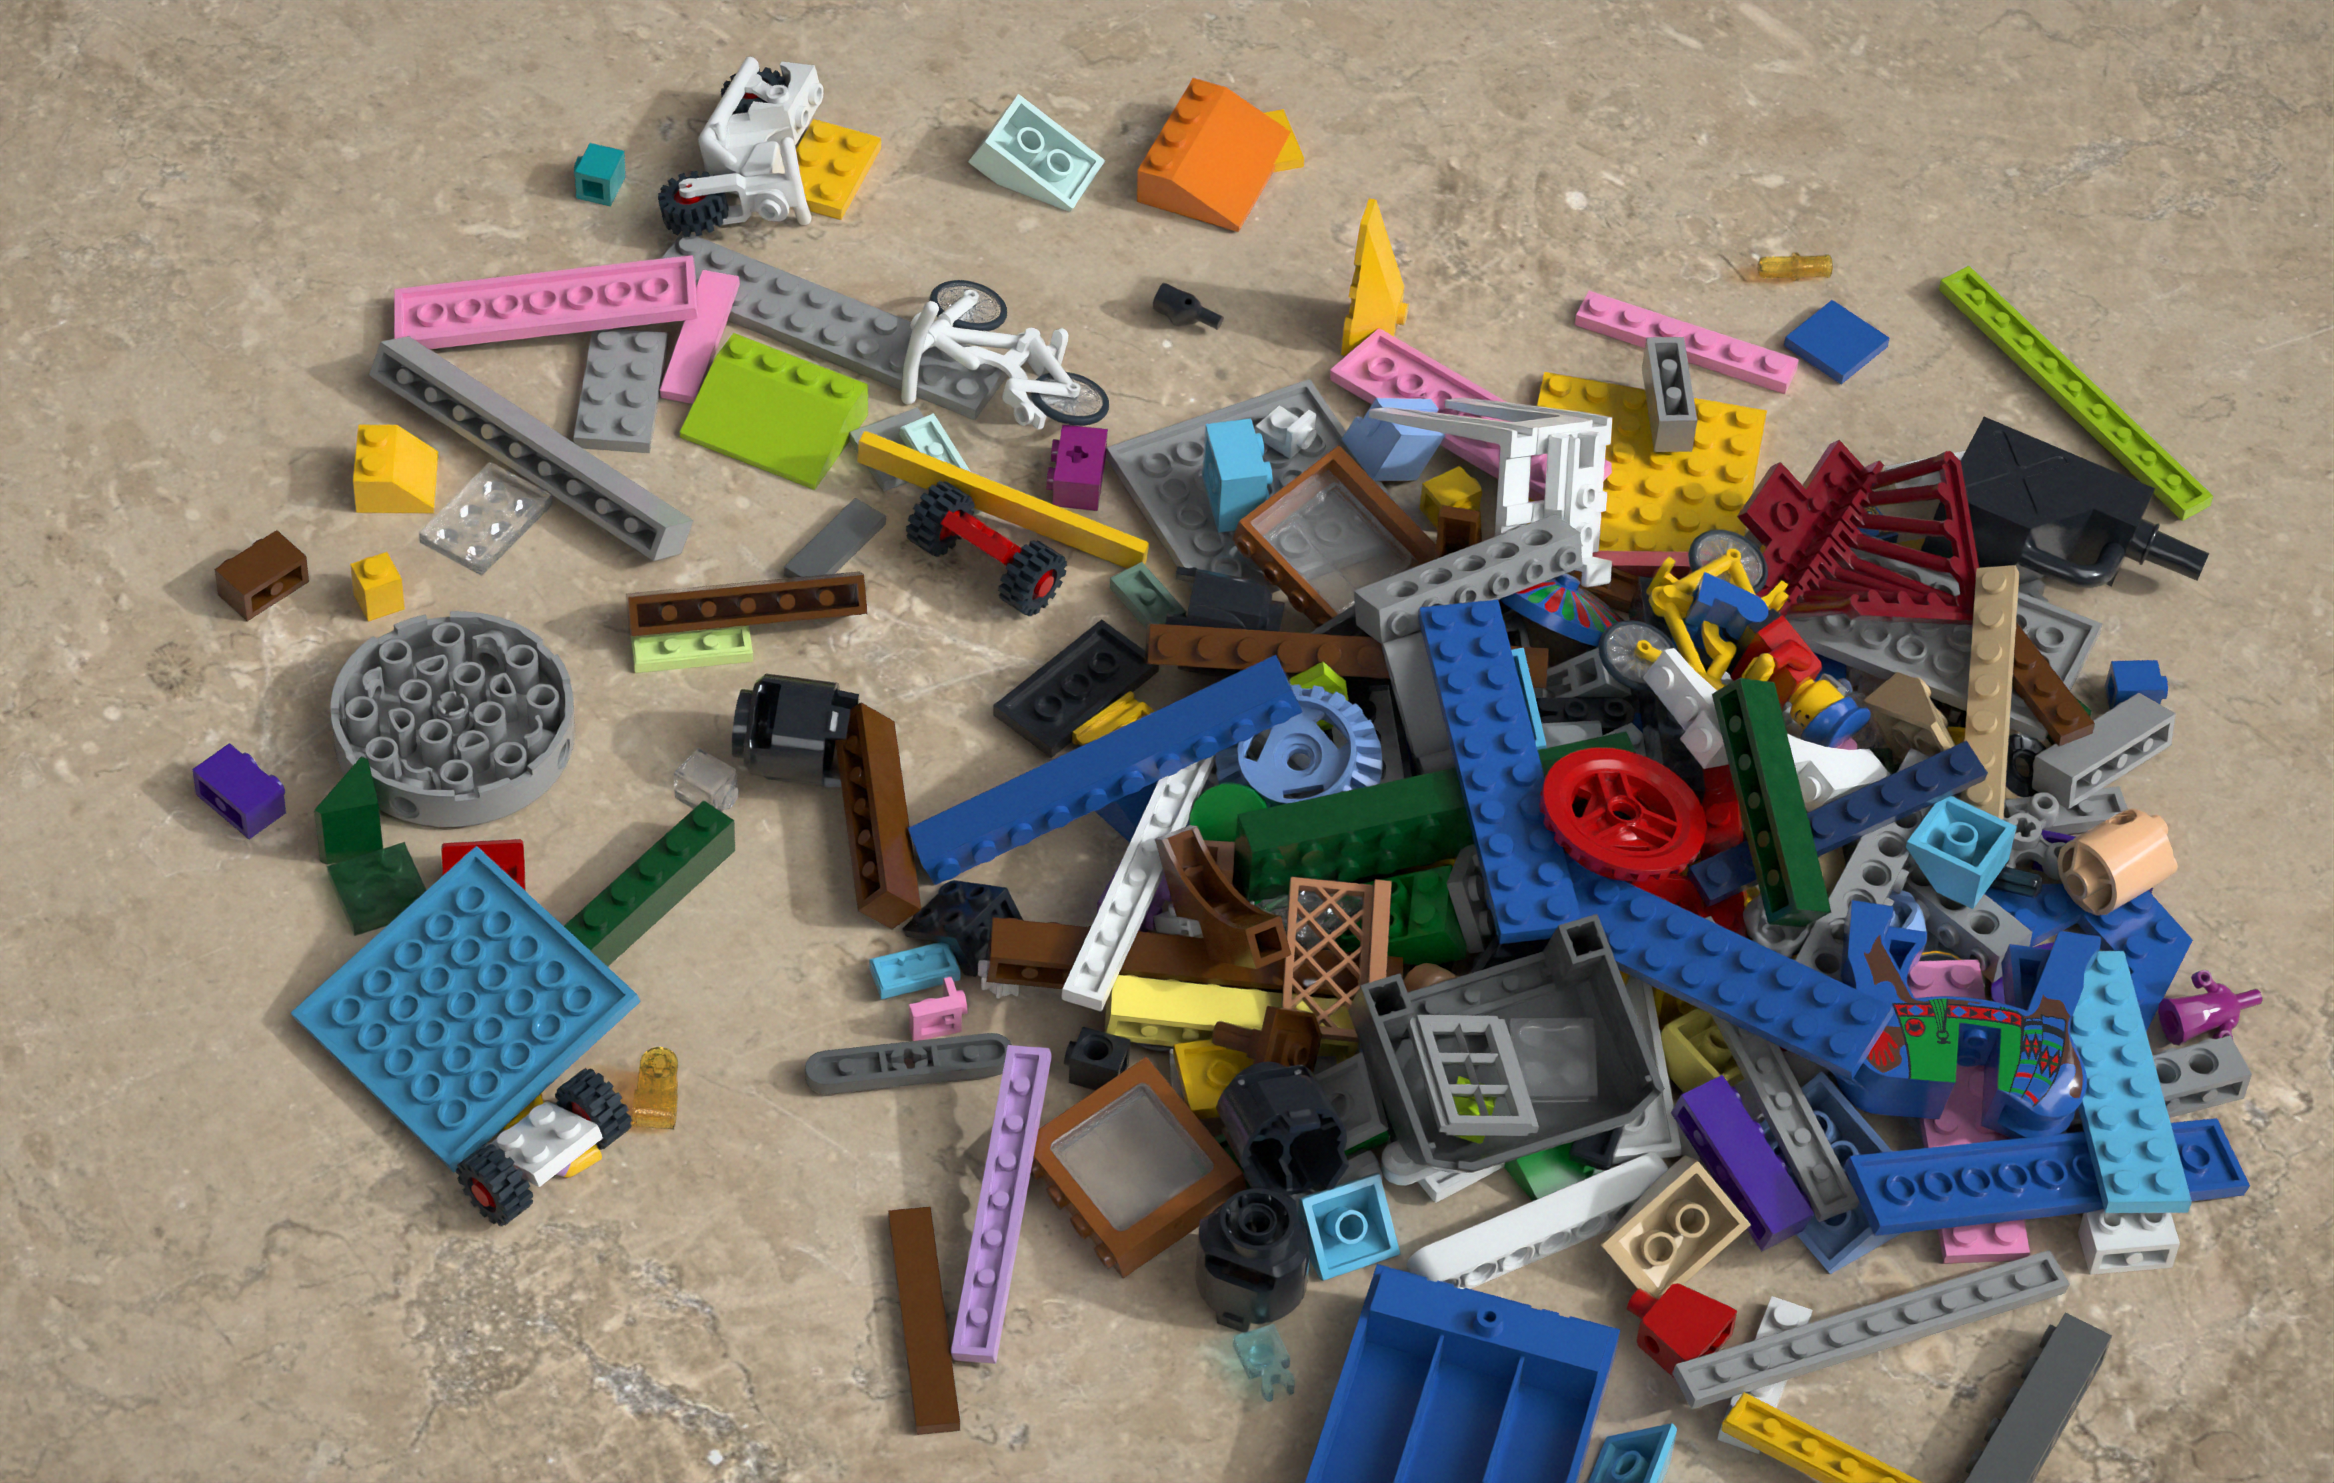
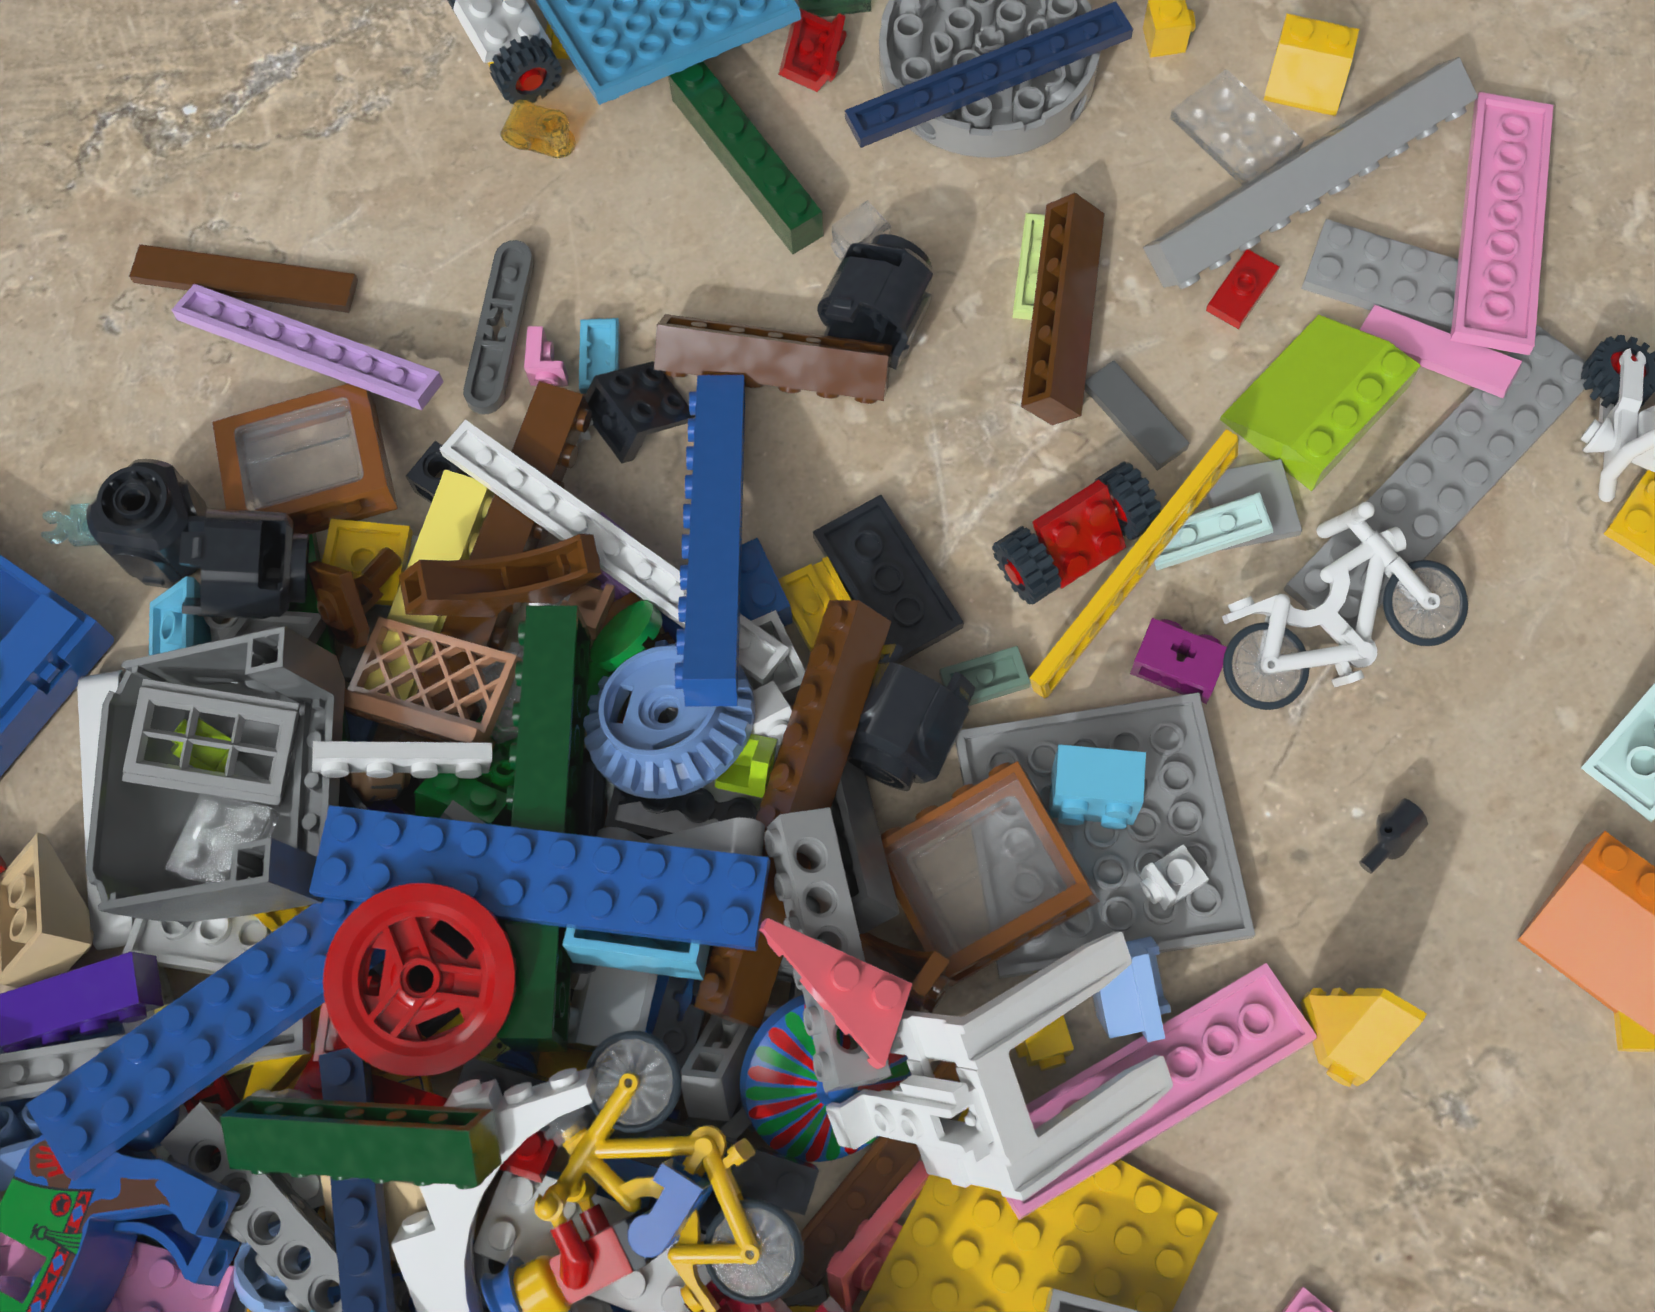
camera: 115 degrees right, 20 degrees up
none -> white plate [312,741,492,778]
none -> coral wing [759,918,912,1069]
none -> dark blue plate [845,1,1133,148]
none -> red plate [1206,249,1280,329]

